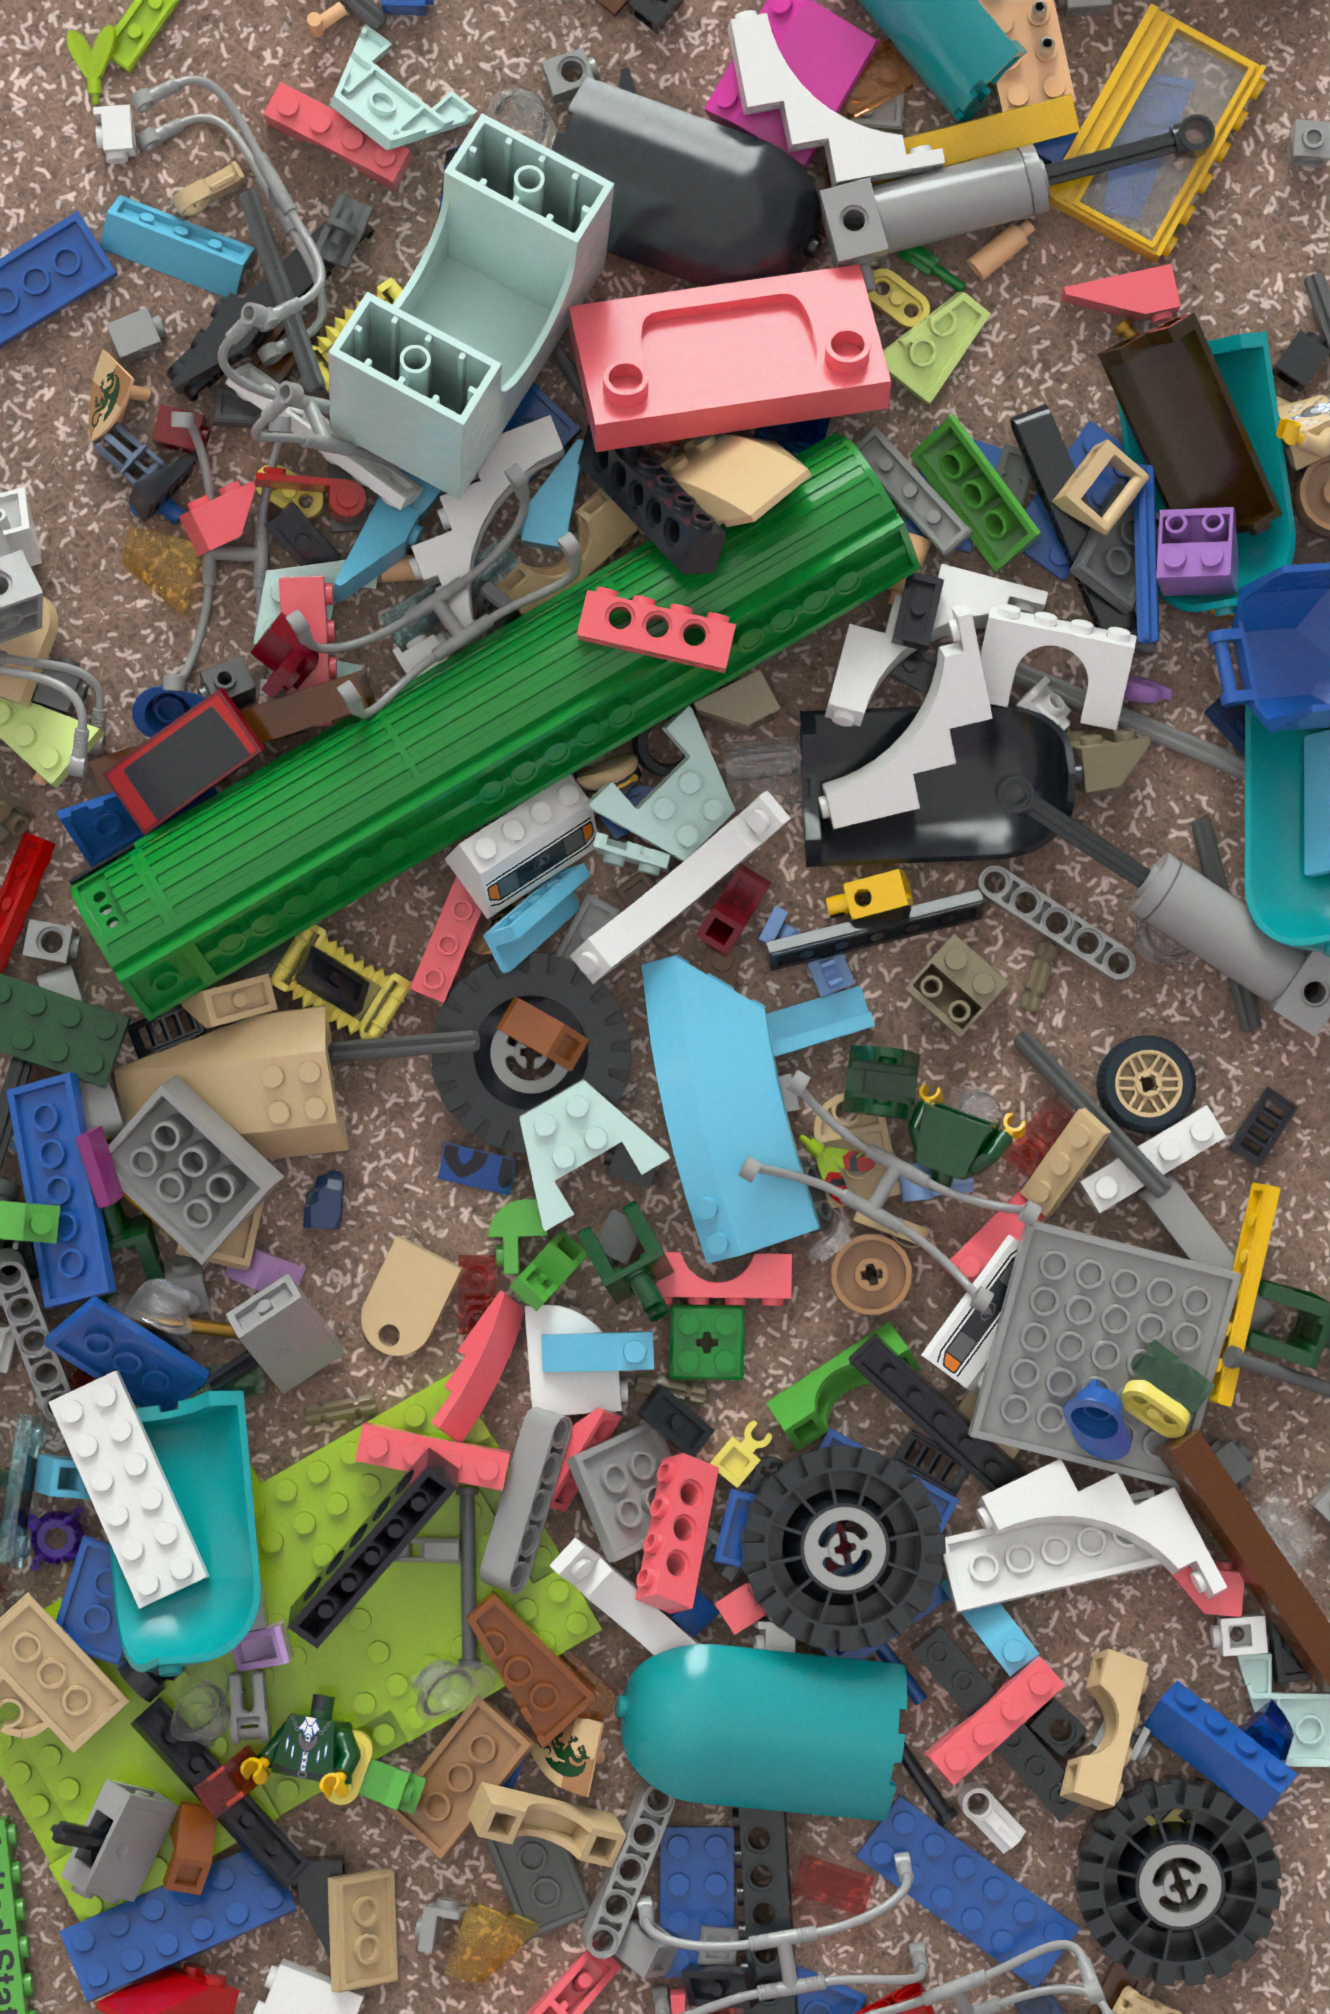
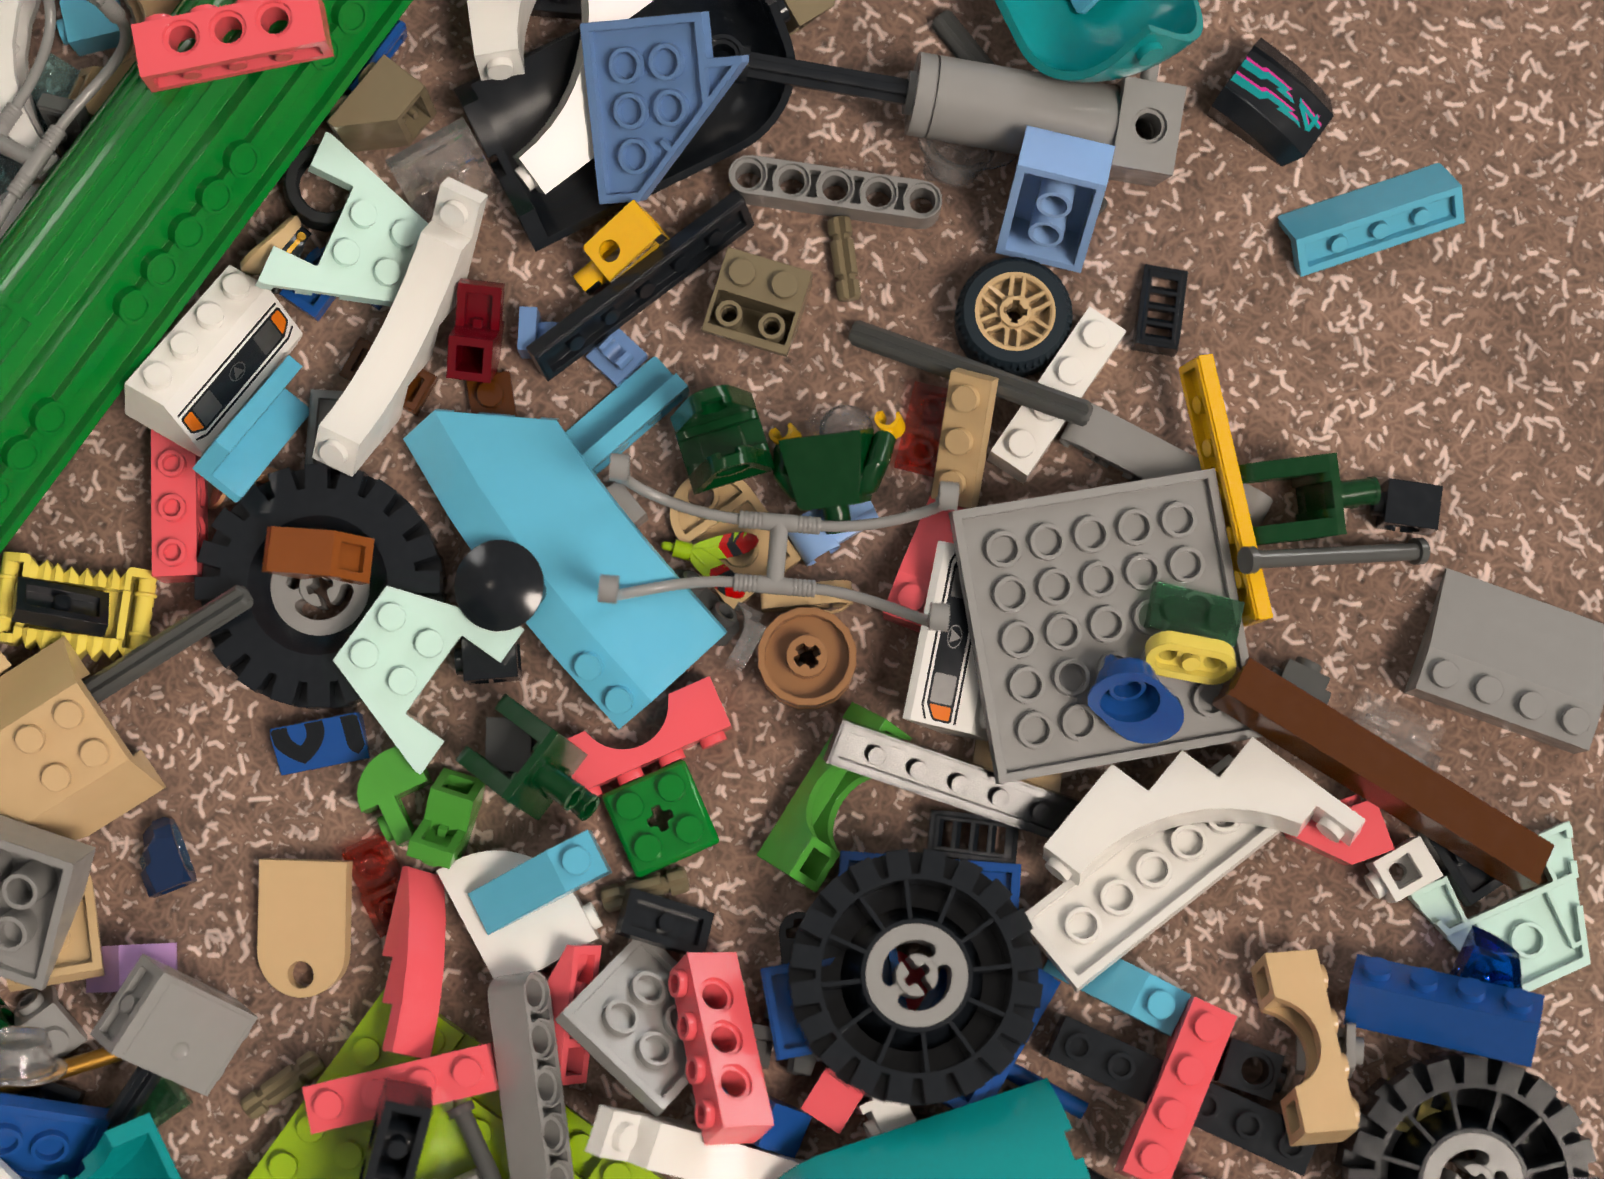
camera: 20 degrees left, 5 degrees down
light aqua wing [593,832,672,876] -> none
light yellow plate [709,1420,772,1488] -> none
none -> black dish [454,540,546,631]
none -> medium blue wing [580,11,749,204]
none -> light blue brick [995,125,1115,273]

